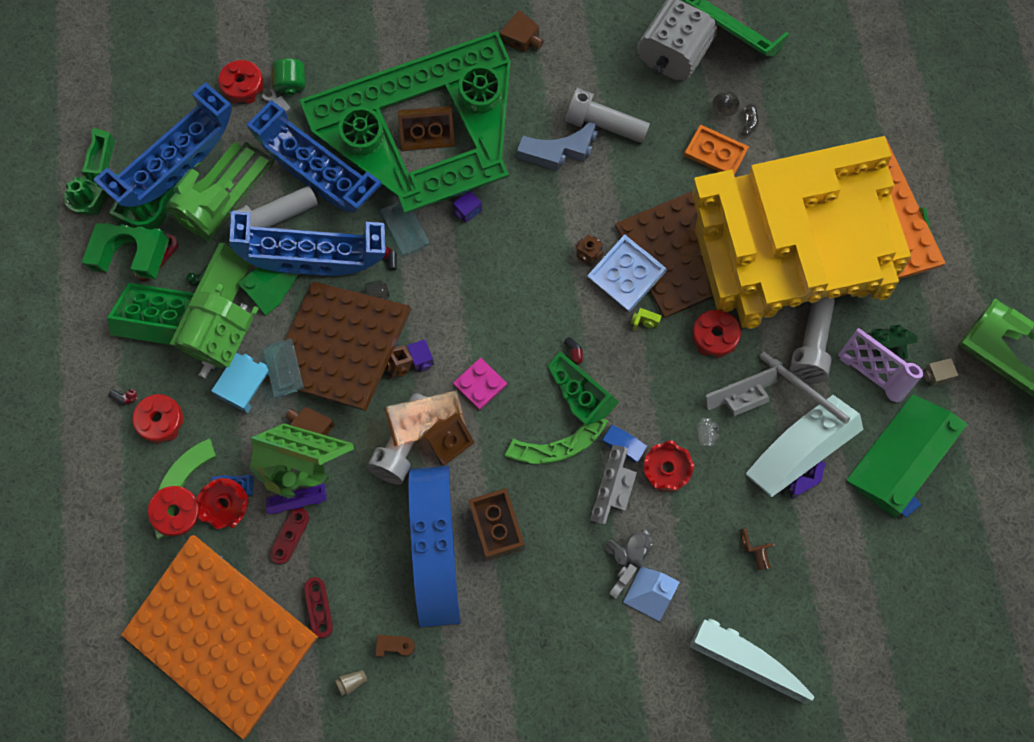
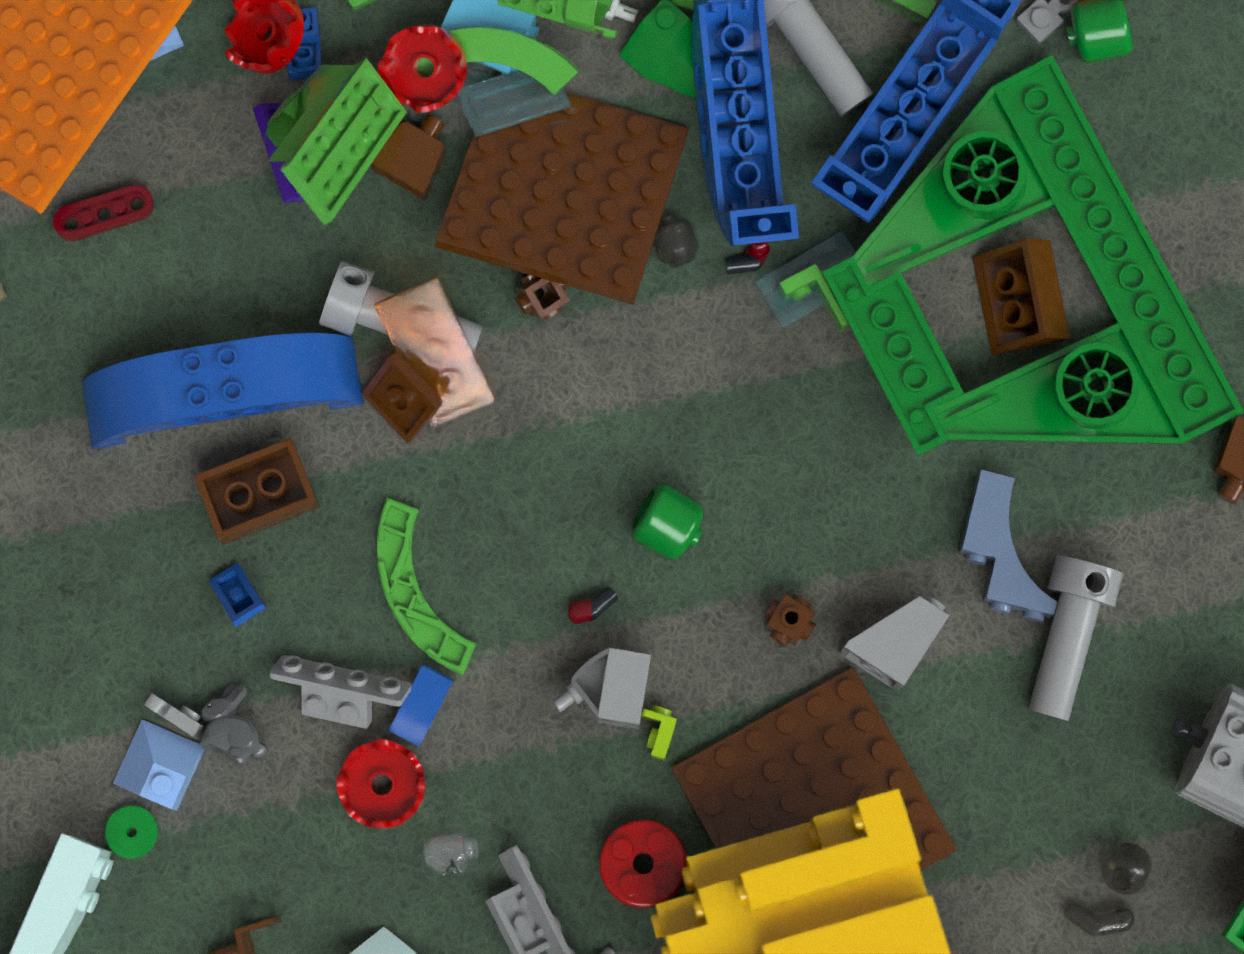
camera: 80 degrees right, 10 degrees up
dark red plate [270,508,310,565] -> none
reddish brown leg [375,635,415,658] -> none
dark purple brick [407,339,434,372] -> none
dark purple brick [453,191,482,223] -> none
dark pink plate [453,358,507,410] -> none
green wedge [548,352,619,426] -> none
light blue plate [588,235,667,312] -> none
orange plate [684,125,749,175] -> none
none -> green piece [105,806,158,859]
none -> blue slope [209,563,267,627]
none -> red plate [378,24,468,113]
none -> bright green tile [418,26,580,95]
none -> light grey piece [553,648,651,730]
none -> green head [631,483,704,560]
none -> bright green bracket [777,264,848,333]
none -> light grey slope [839,596,949,692]

